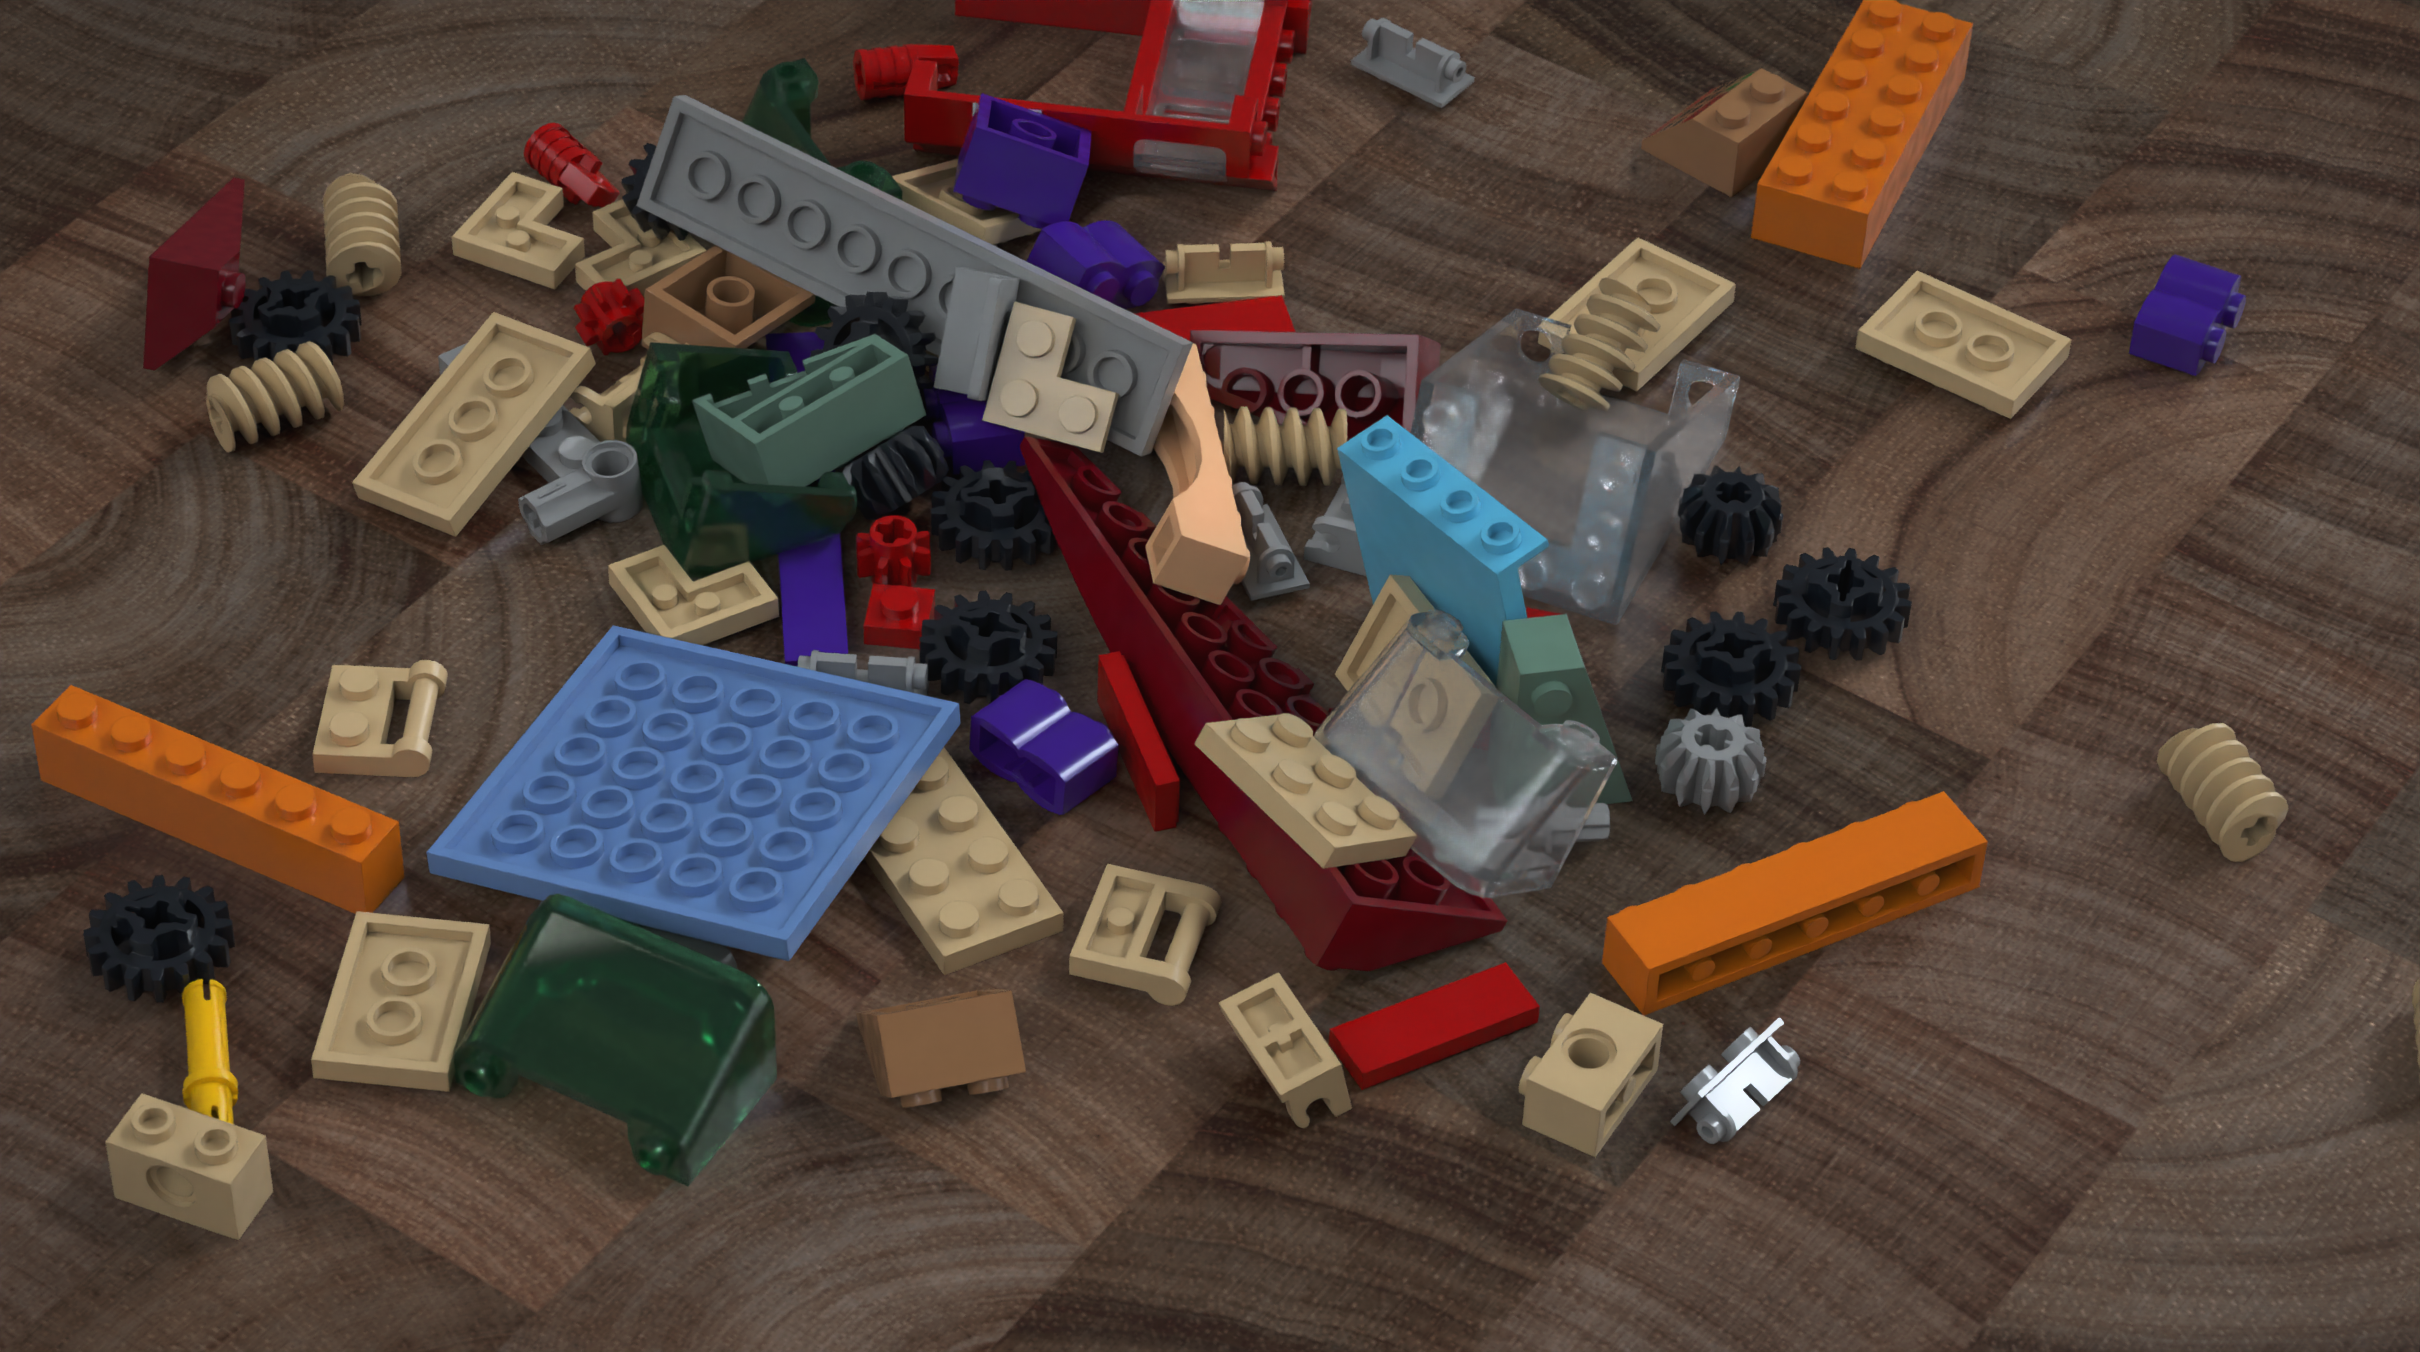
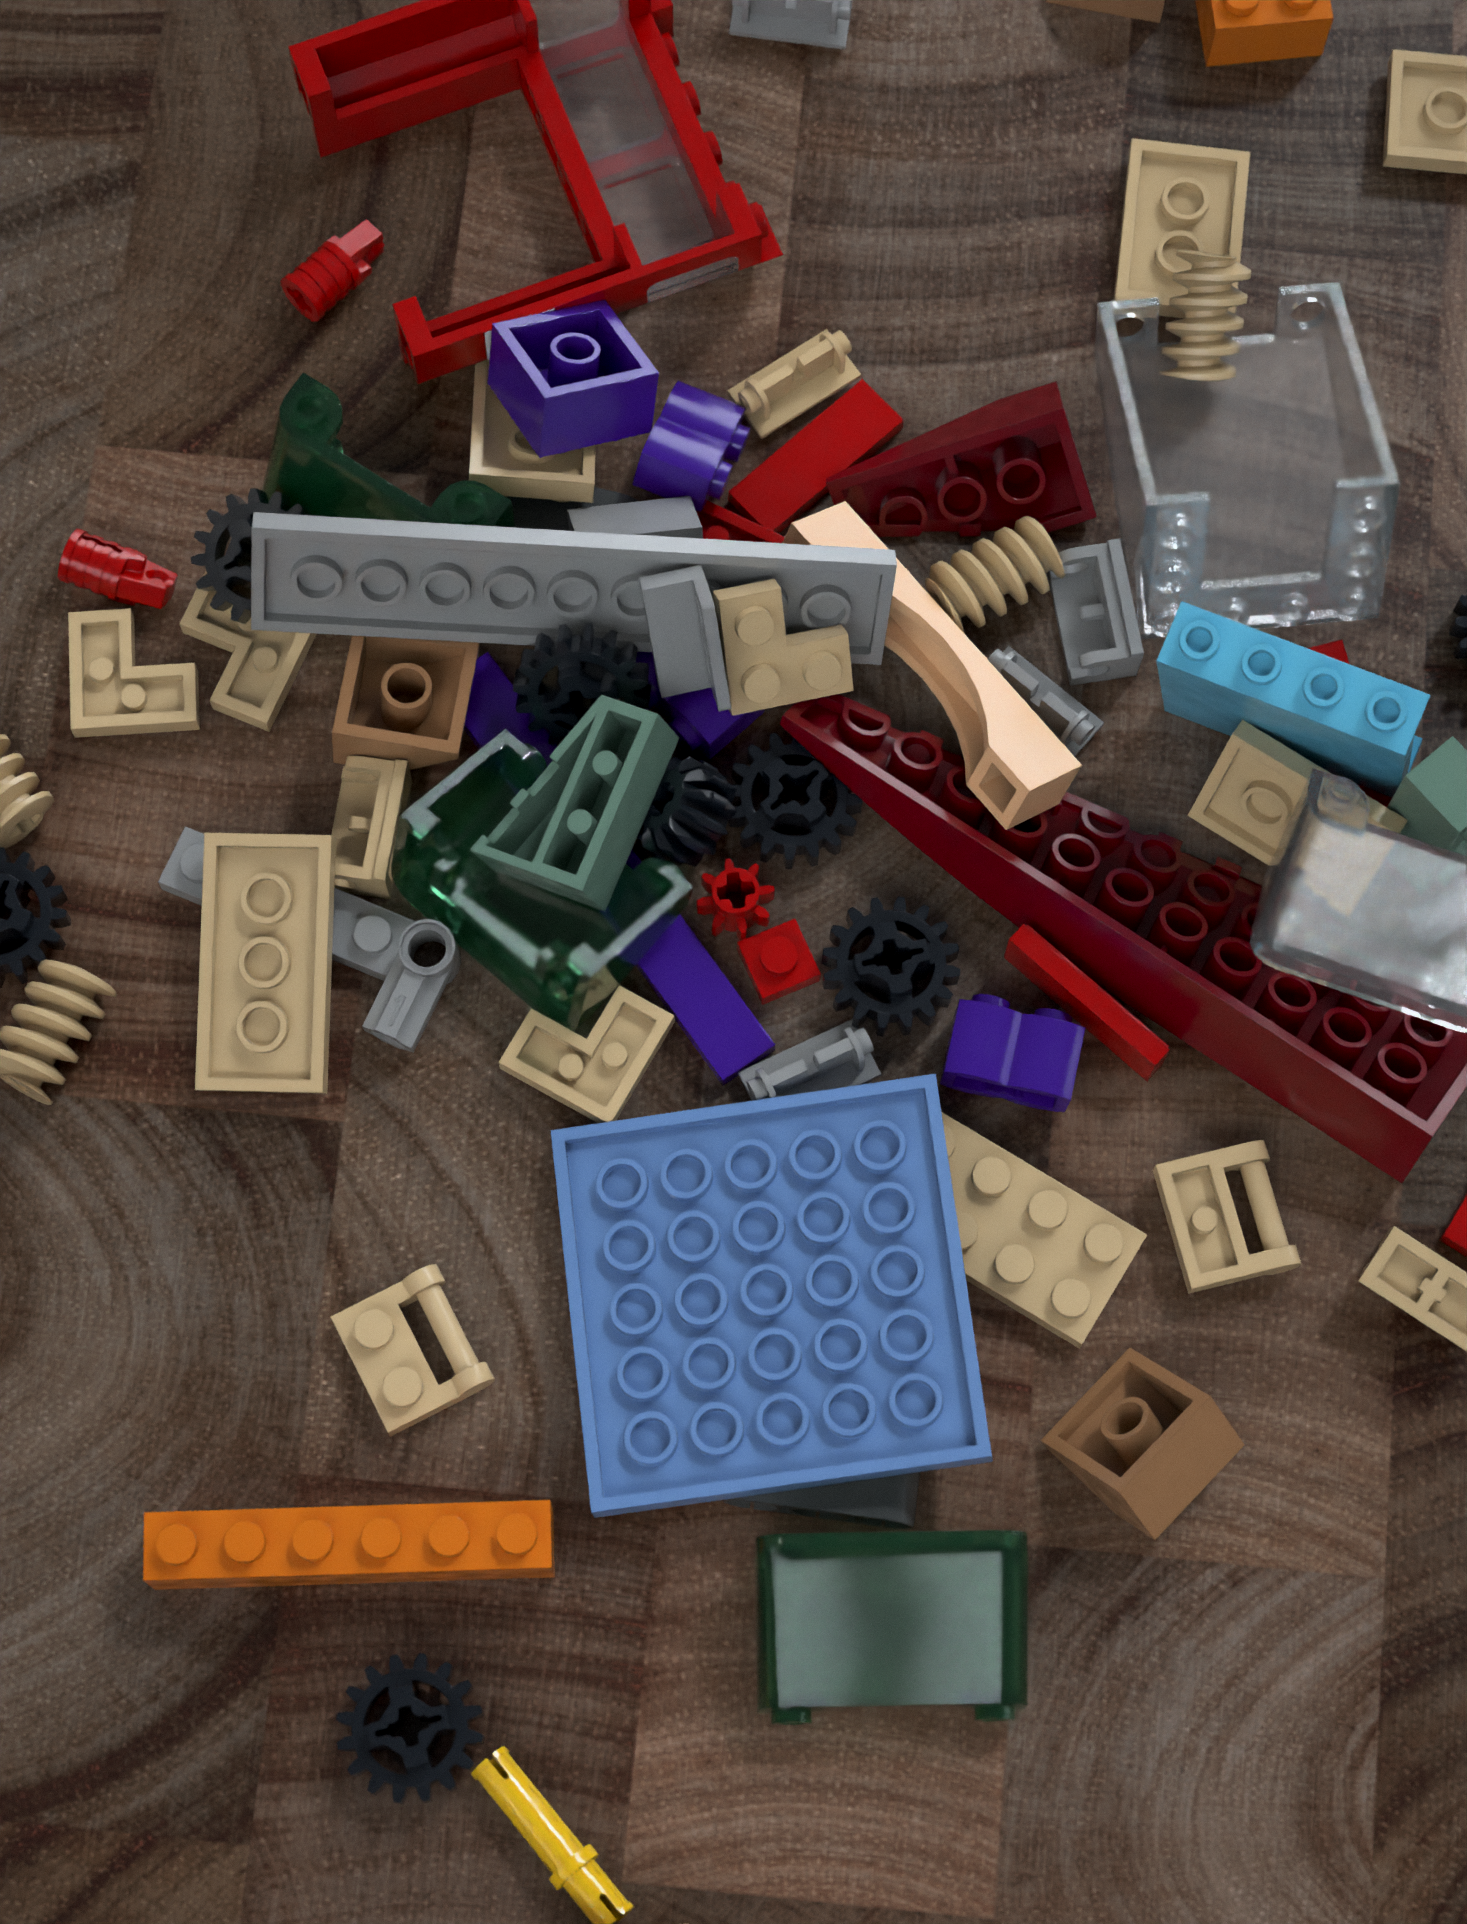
camera: 30 degrees left, 30 degrees up
tan plate [311,911,491,1092] -> none
red gear [574,278,645,355] -> none
tan plate [1194,713,1418,869] -> none
black gear [1678,466,1784,565] -> none

